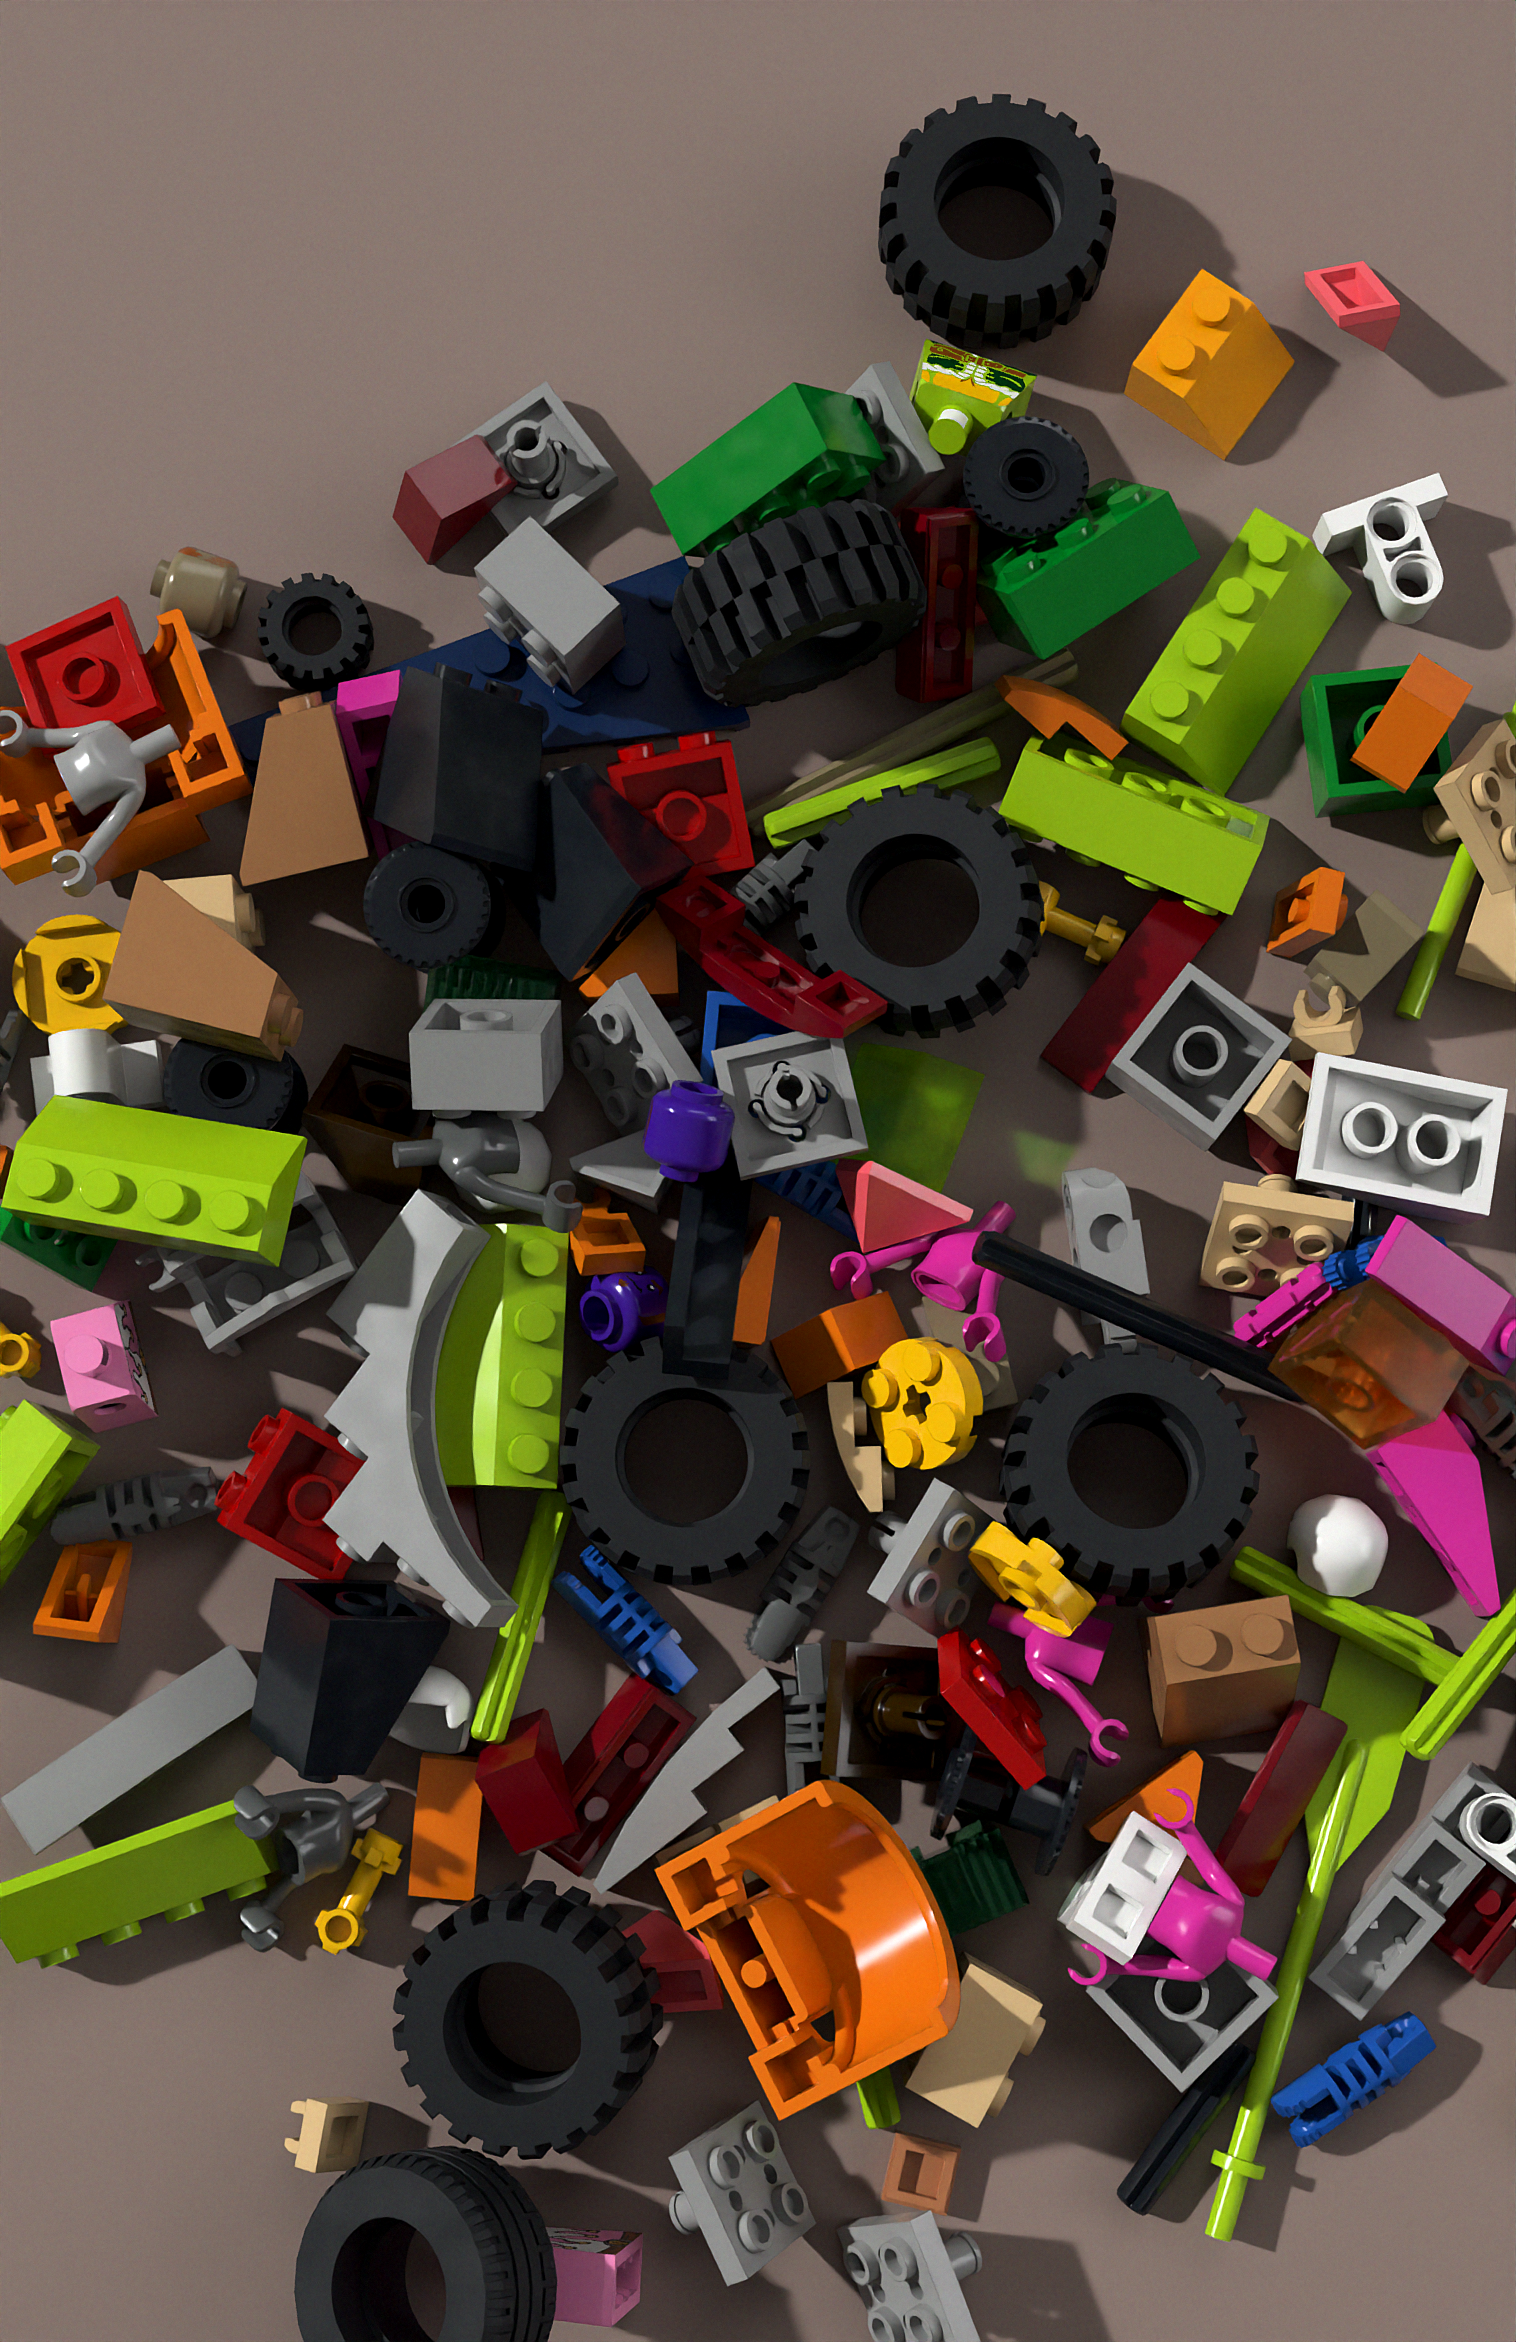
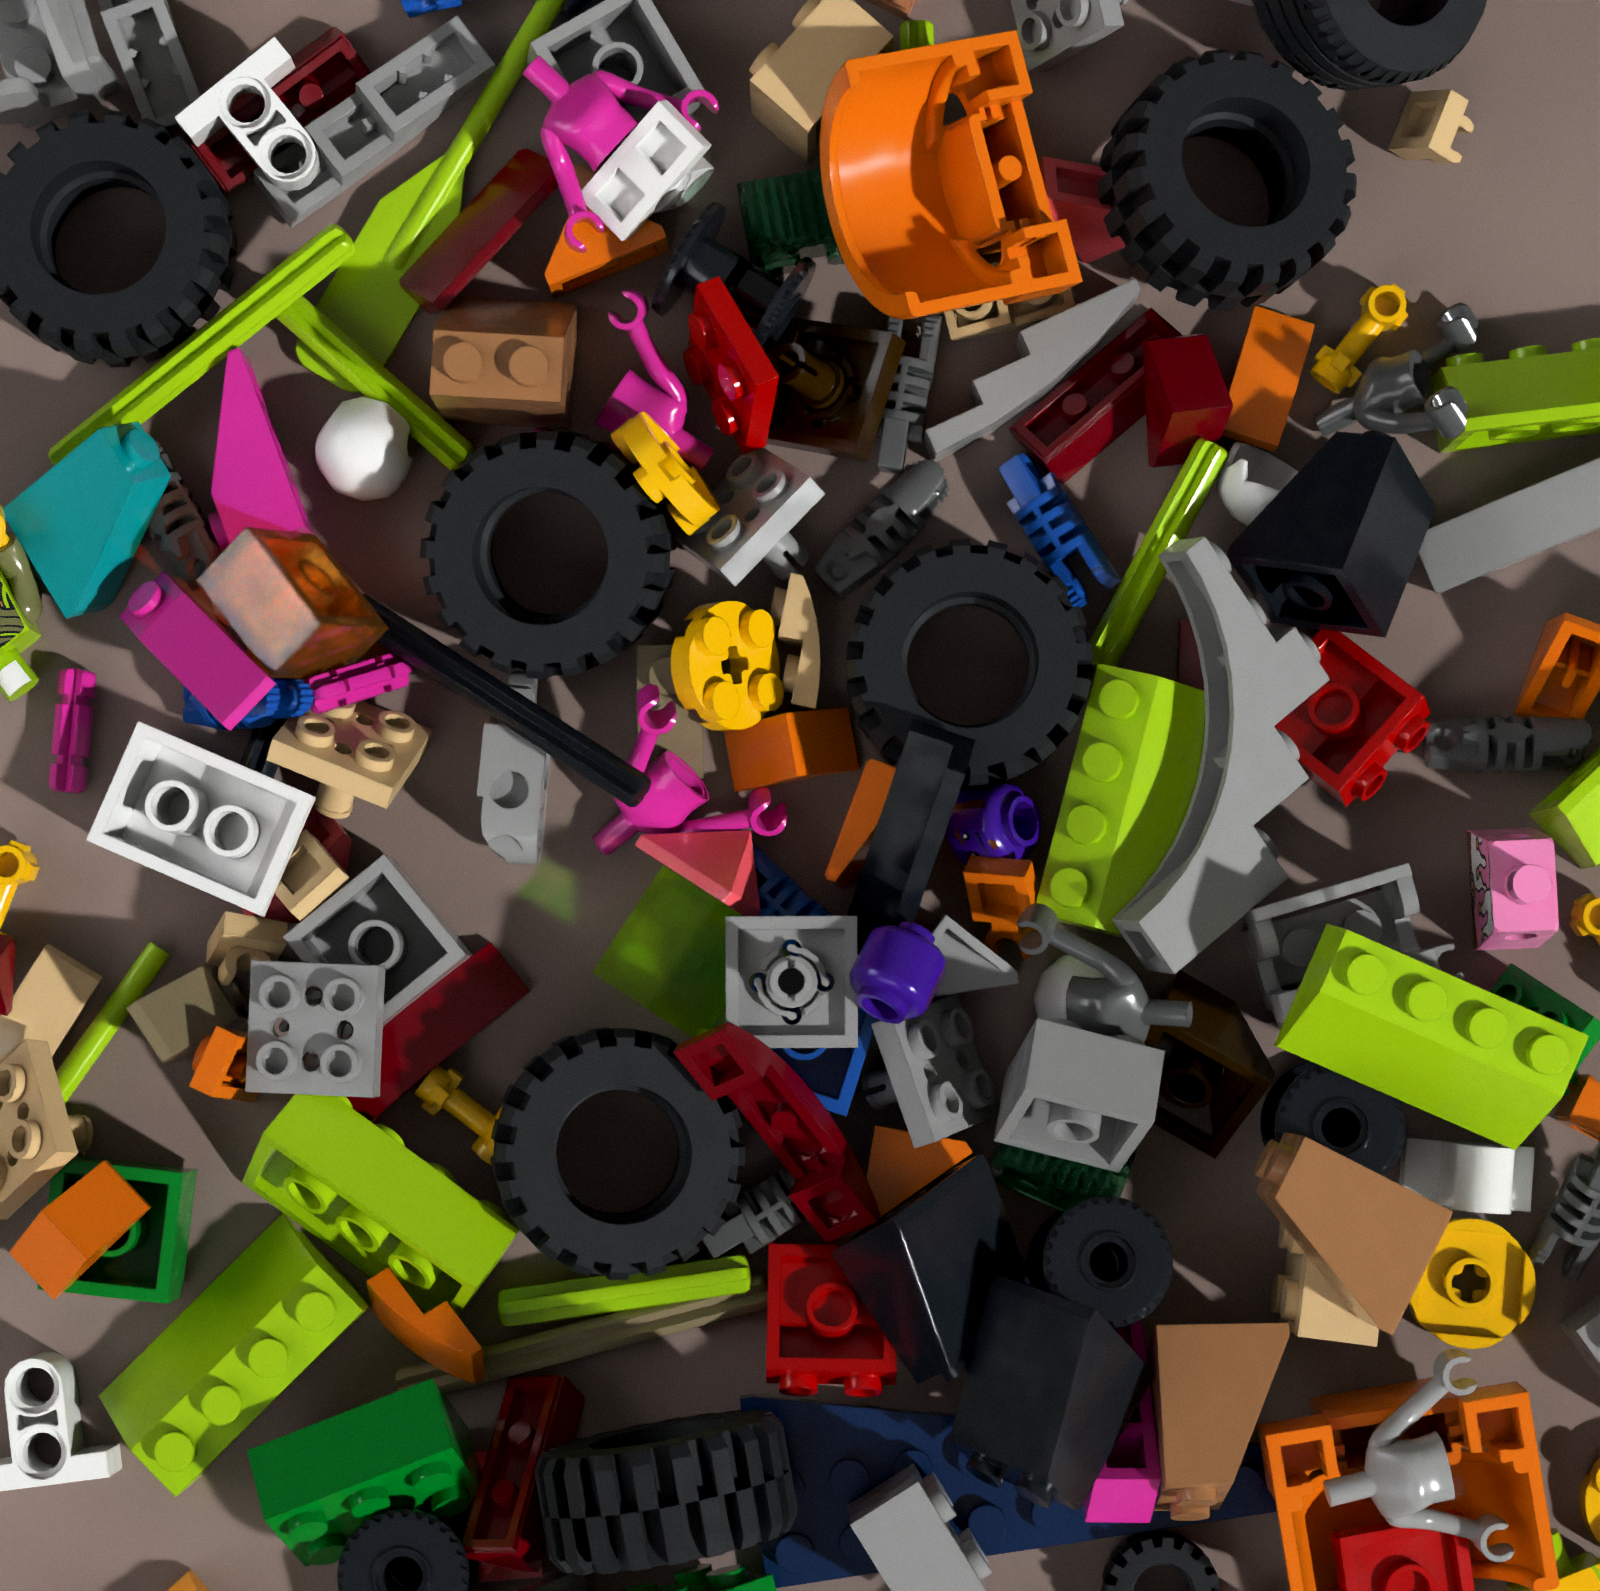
camera: 170 degrees left, 5 degrees up
none -> light grey plate [245,960,386,1098]

